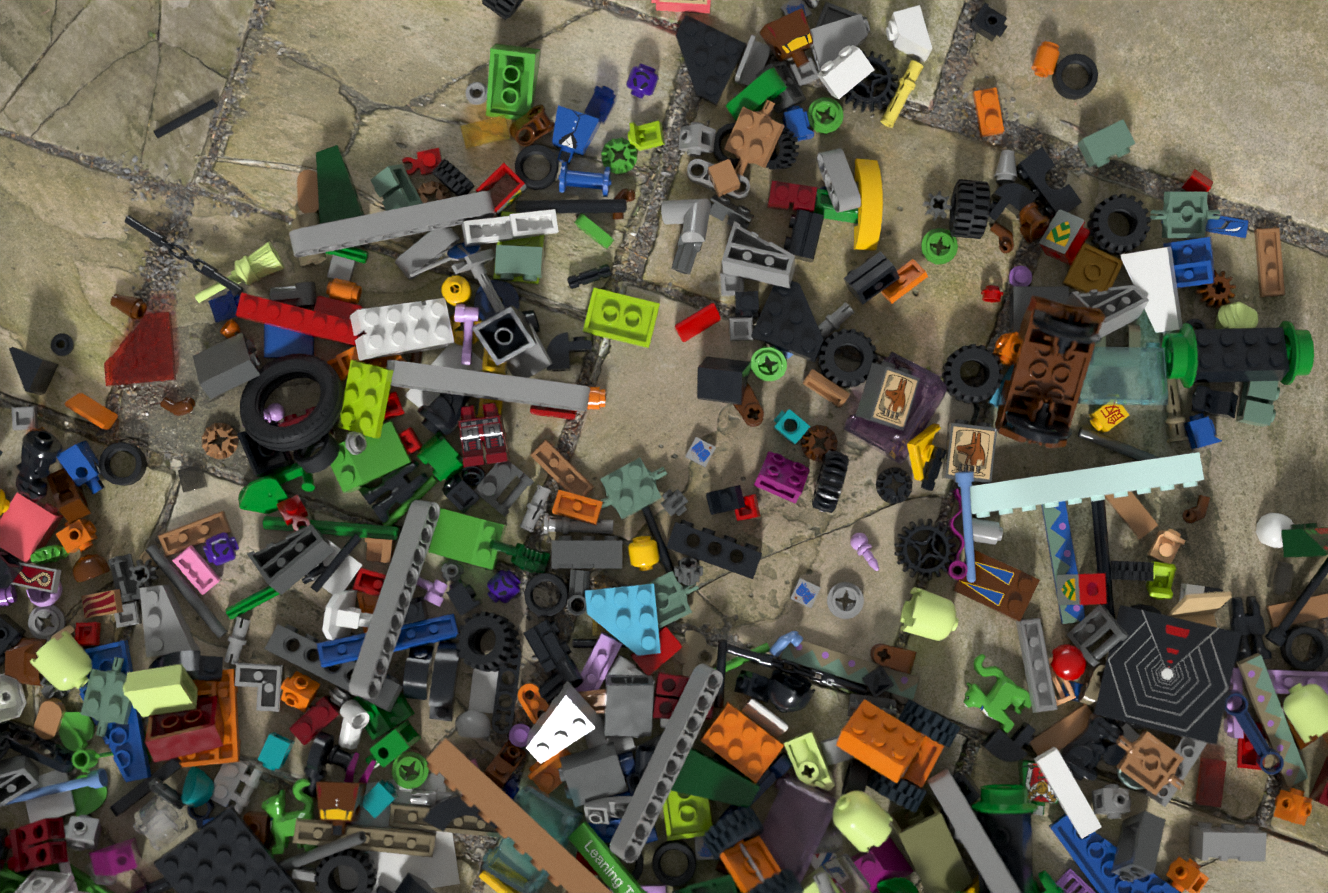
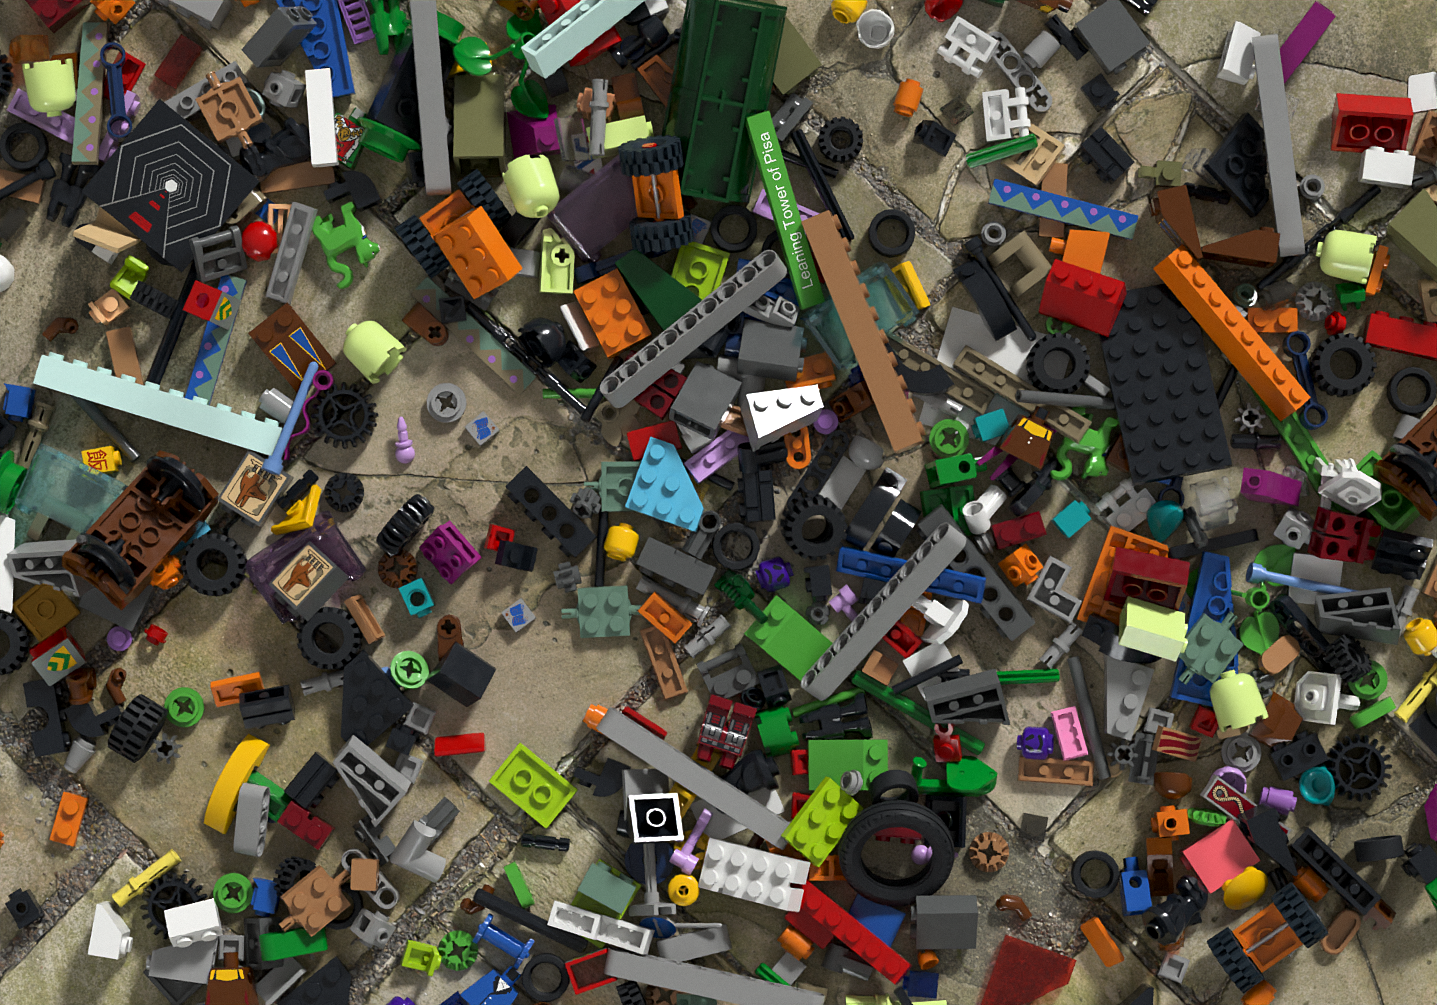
camera: 160 degrees left, 0 degrees up
medium blue arm [770,631,803,657] -> none

